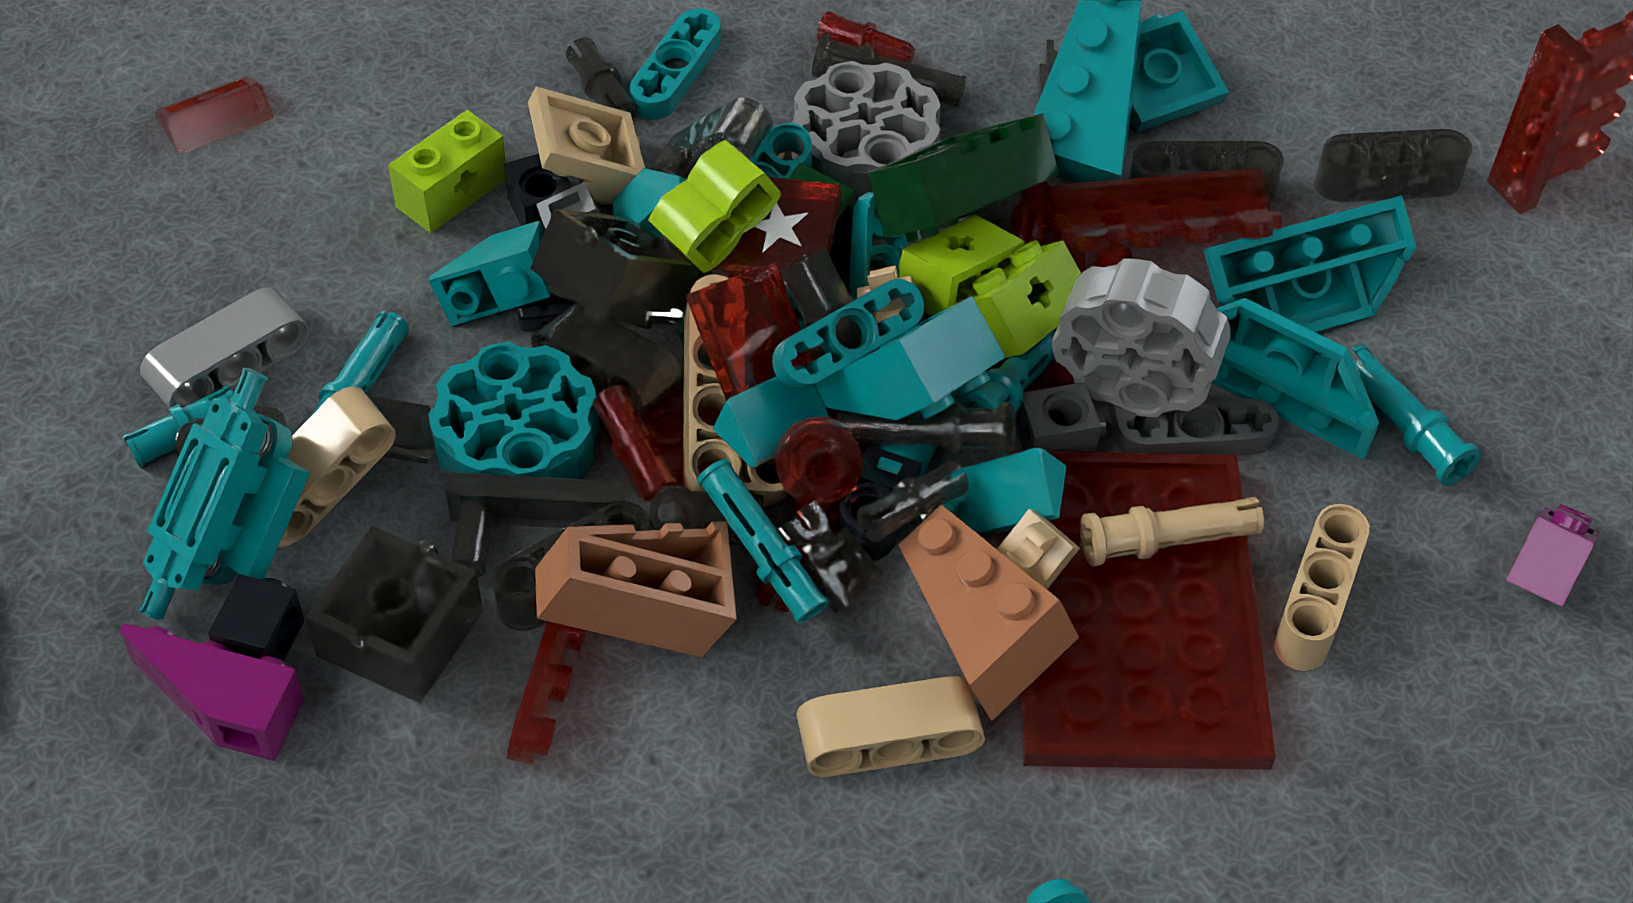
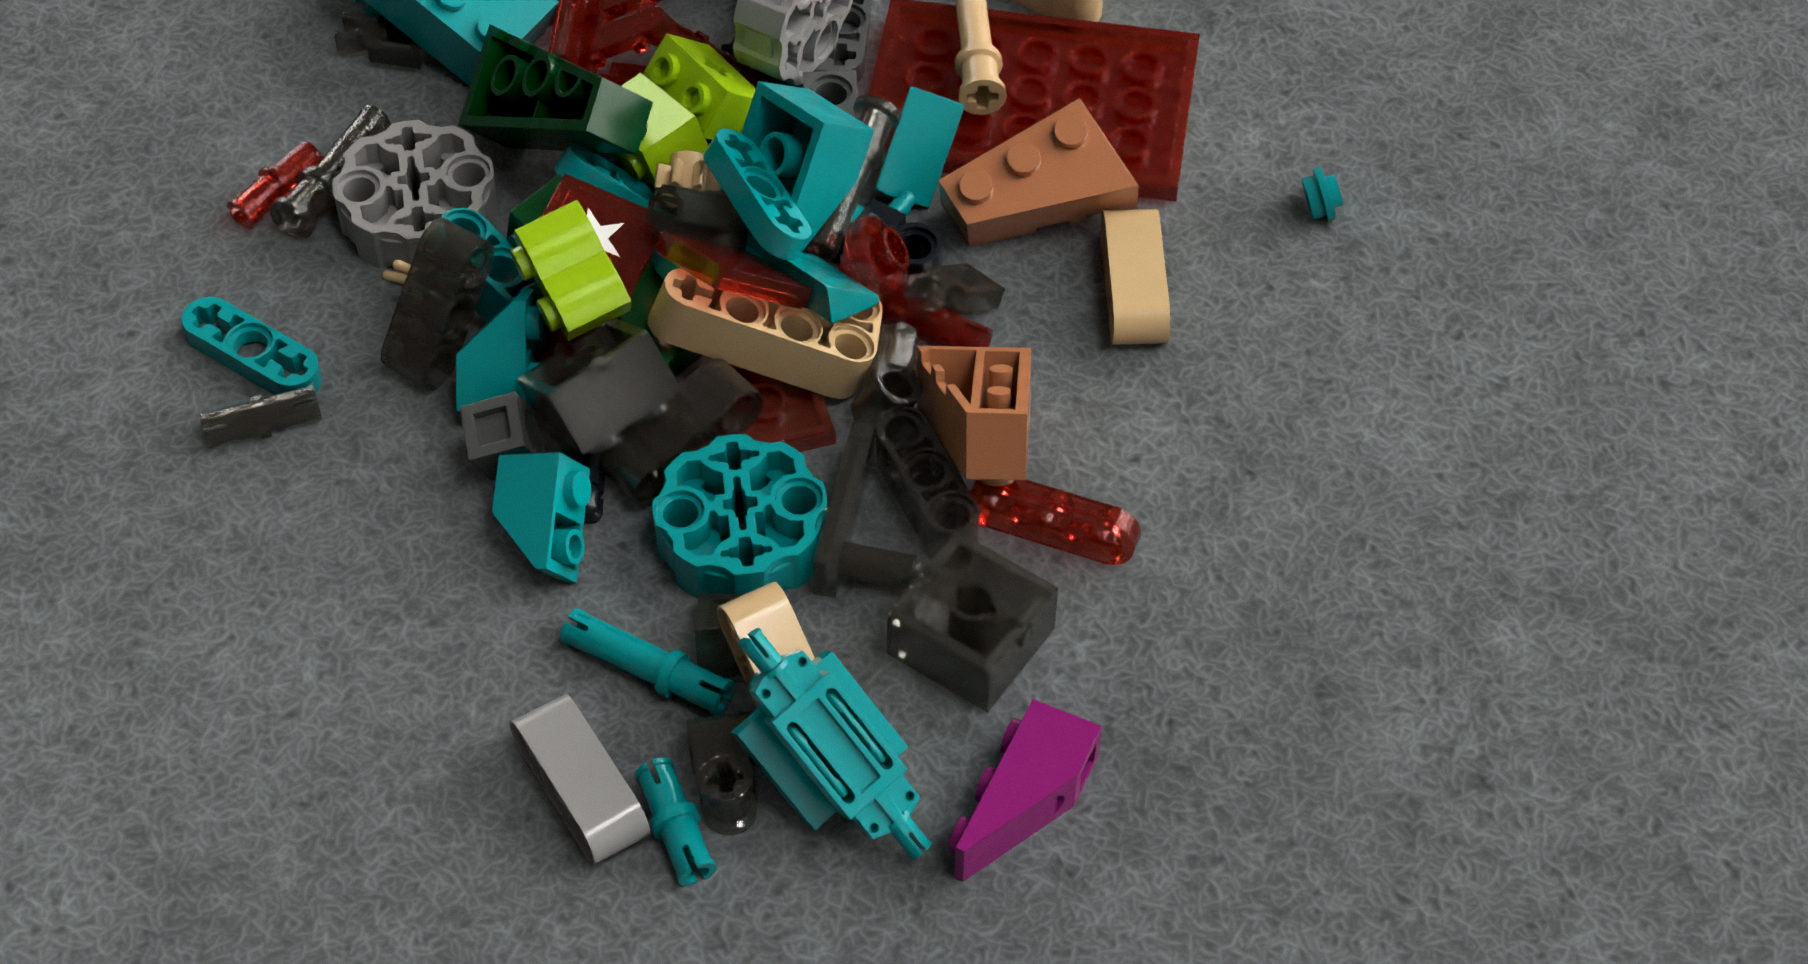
camera: 80 degrees left, 0 degrees up
clear red slope [154,76,273,154] -> none
black brick [208,574,305,662] -> none
lime brick [388,110,506,234] -> none
black brick [503,153,572,237] -> none
tan plate [528,86,645,205] -> none
clear red pin [592,385,678,502] -> none
teal pin [697,459,829,624] -> none
clear smoke pin [857,461,969,542] -> none
tan tile [997,509,1080,589] -> none

